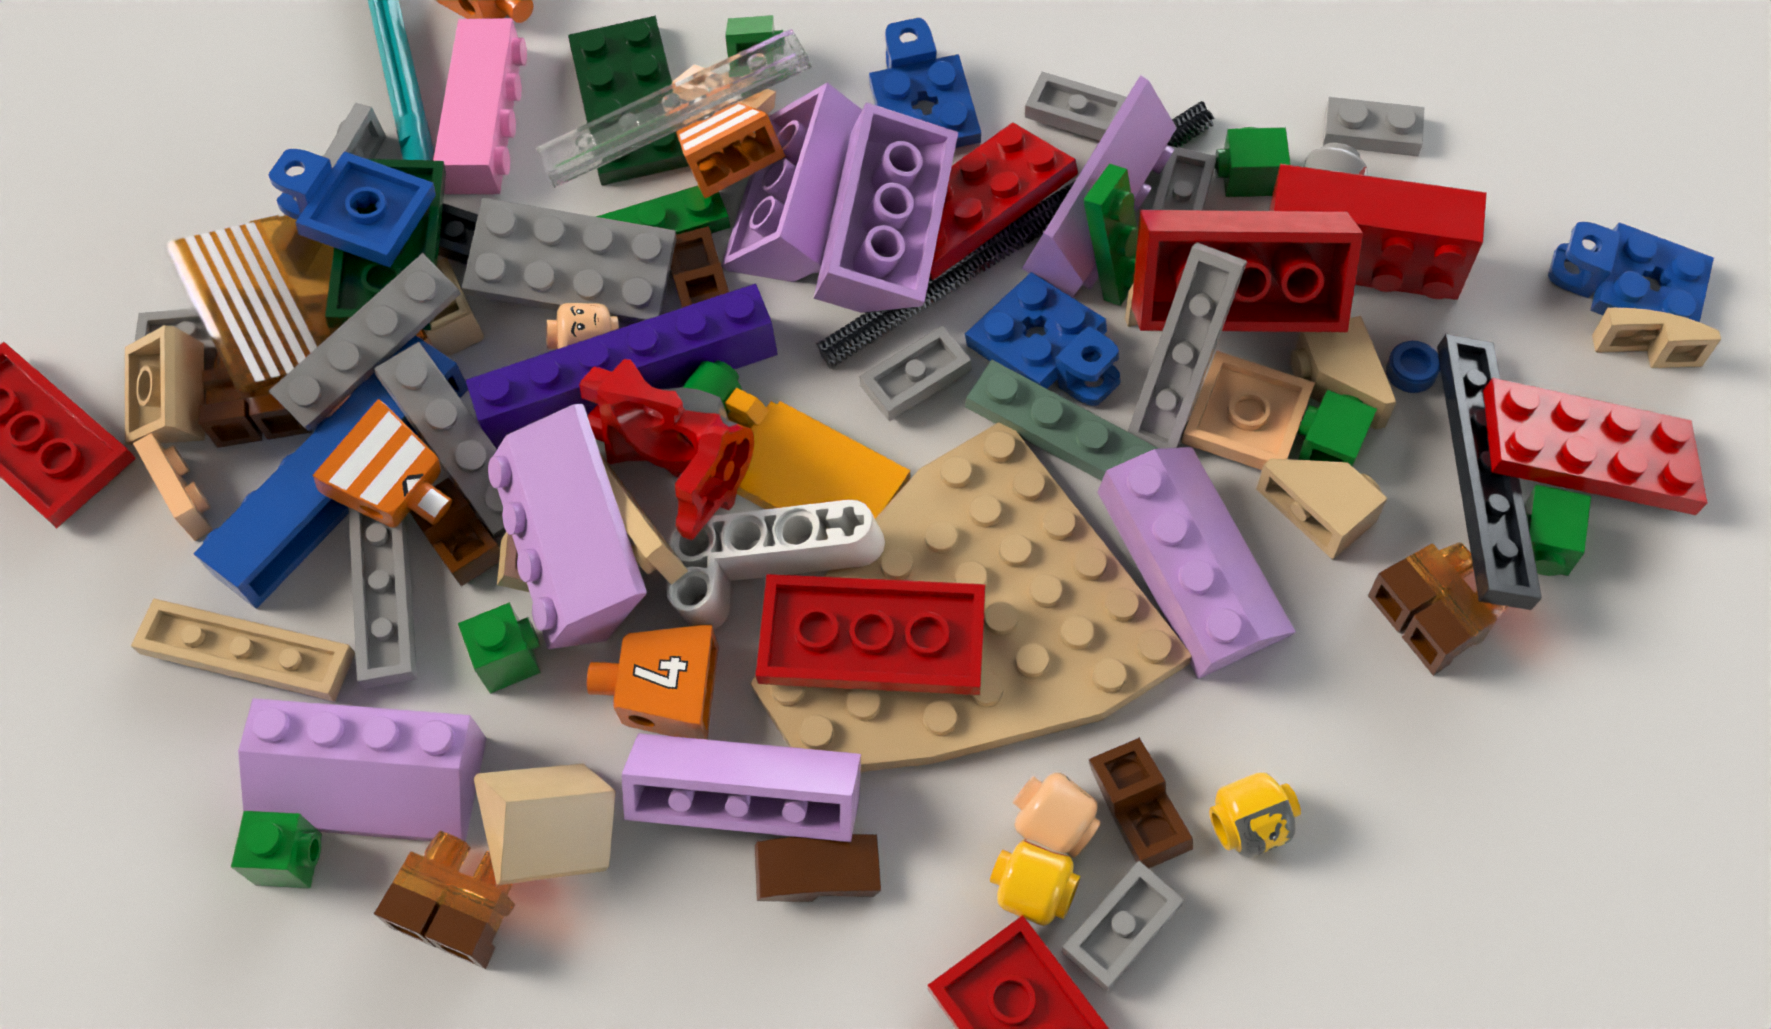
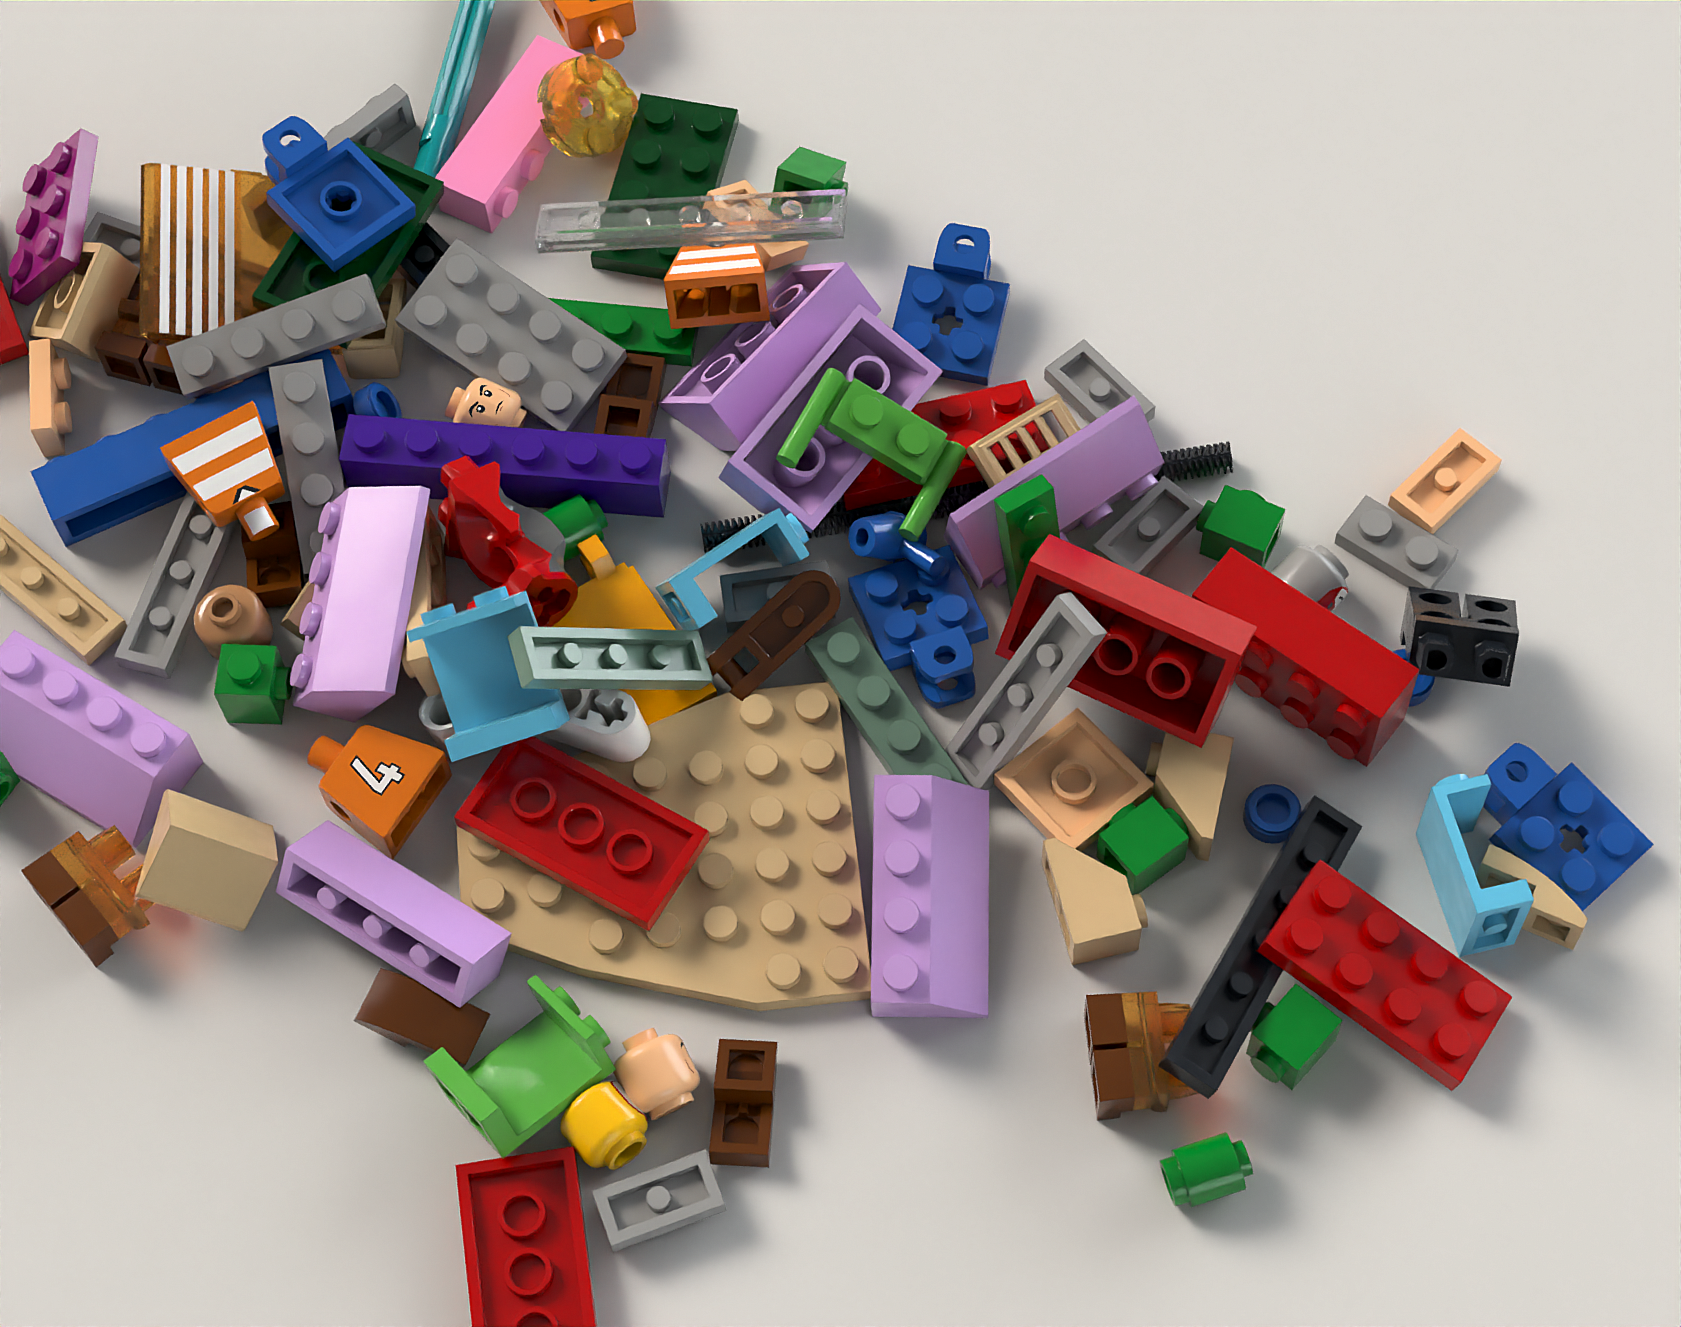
camera: 25 degrees right, 0 degrees up
yellow head [1209,772,1301,857] -> none
none -> magenta plate [8,128,99,306]
none -> medium nougat head [194,584,273,660]
none -> blue tile [353,382,402,418]
none -> medium azure panel [407,586,570,762]
none -> bright green panel [423,975,616,1158]
none -> sand green plate [507,626,713,690]
none -> clear yellow plate [537,53,638,158]
none -> medium azure panel [655,508,810,630]
none -> reddish brown plate [706,570,841,701]
none -> bright green plate [776,368,967,542]
none -> blue piece [848,511,946,577]
none -> tan slope [966,393,1081,489]
none -> green brick [1159,1132,1253,1208]
none -> light nougat plate [1388,428,1502,534]
none -> black hips [1400,586,1519,687]
none -> medium azure panel [1416,774,1534,957]

